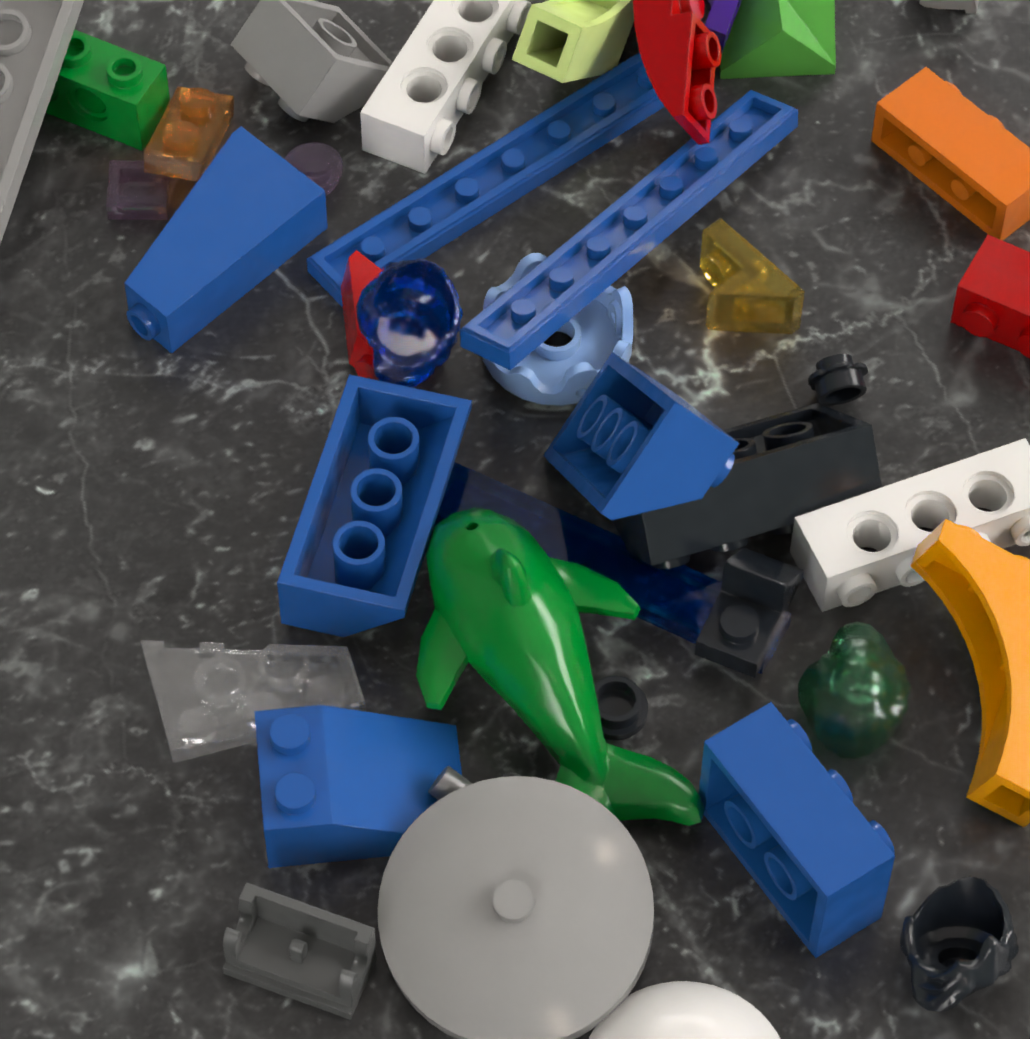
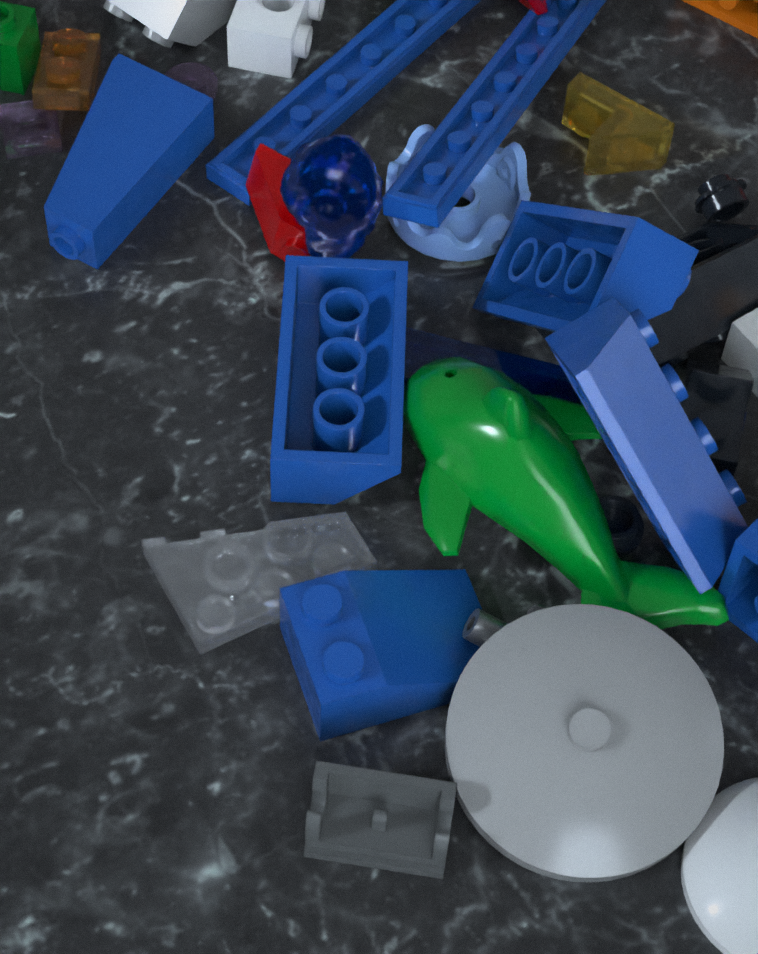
camera: 15 degrees left, 0 degrees up
none -> blue slope [545,297,748,594]

